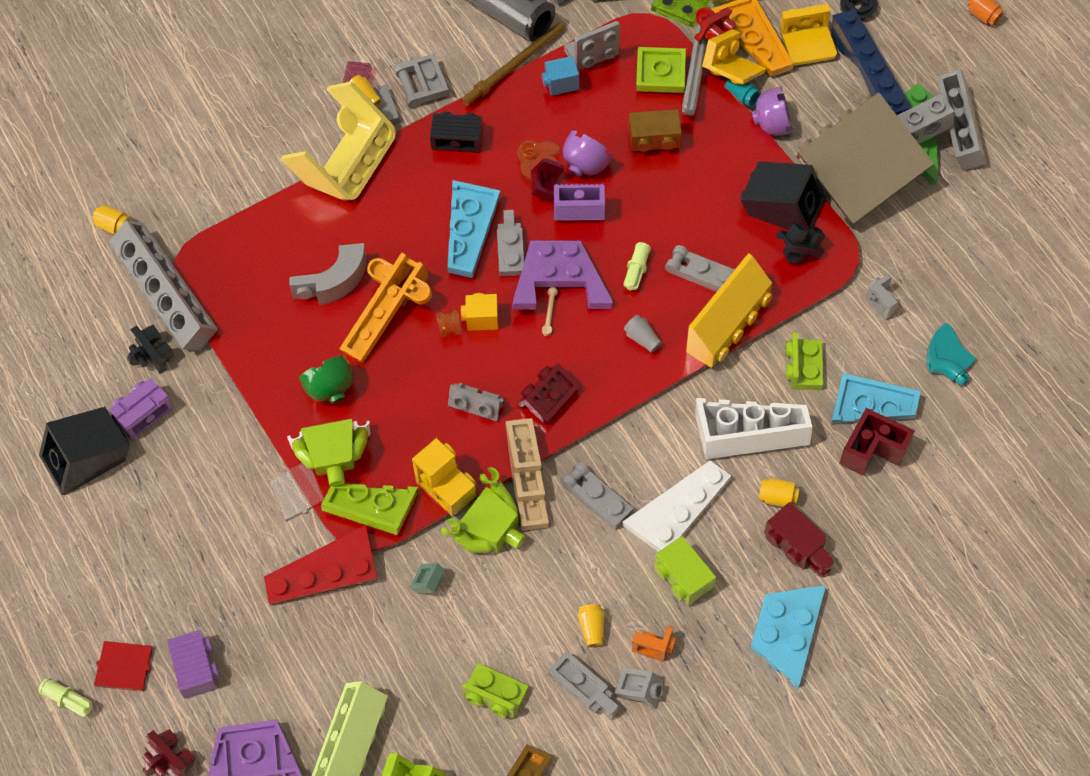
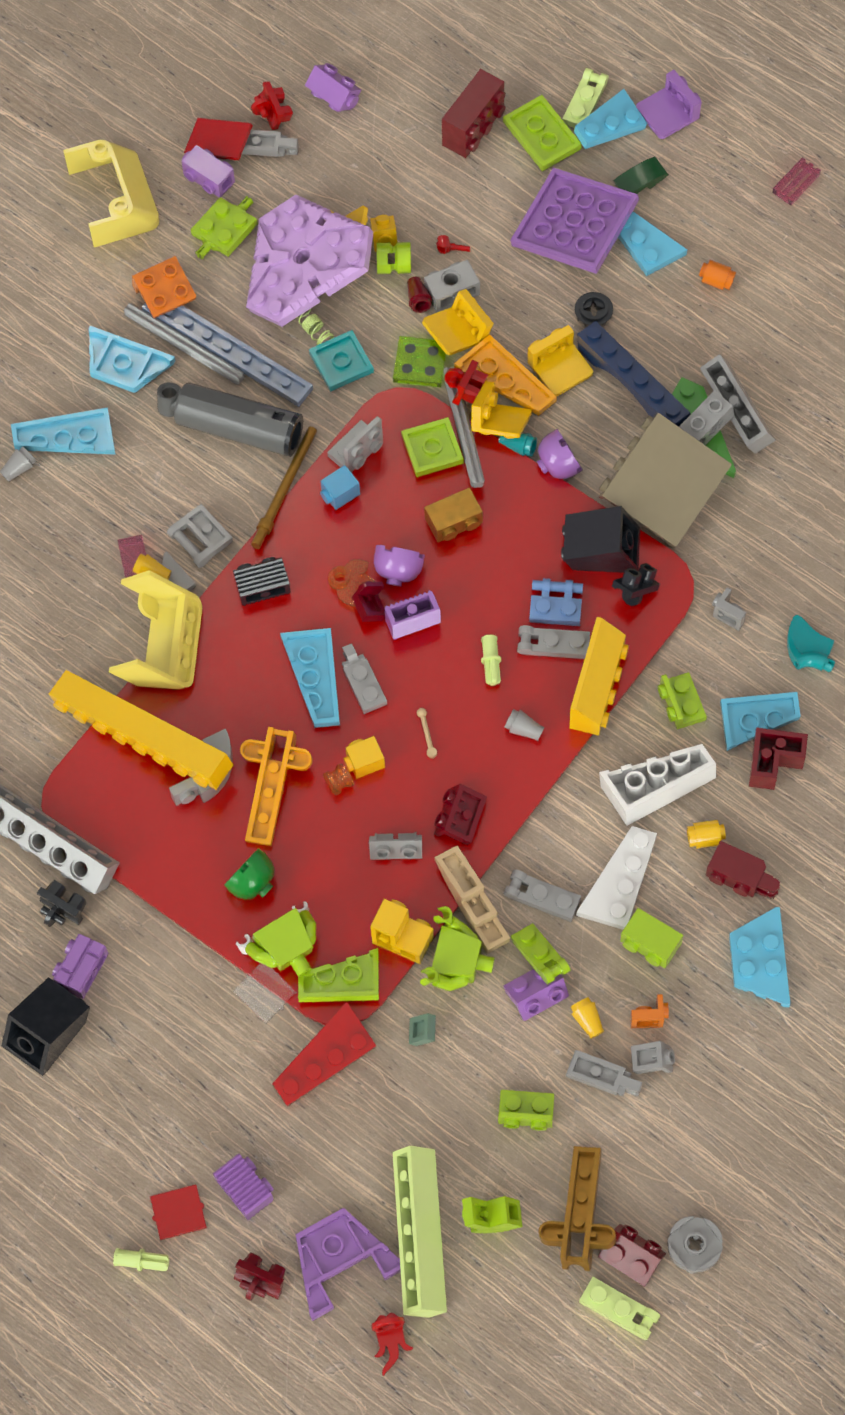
camera: 20 degrees left, 5 degrees up
medium lavender wing [512,241,613,309] -> none
none -> yellow brick [49,670,233,790]
none -> medium lavender bracket [503,969,569,1021]
none -> lime plate [511,923,571,985]
none -> medium blue plate [529,578,583,626]

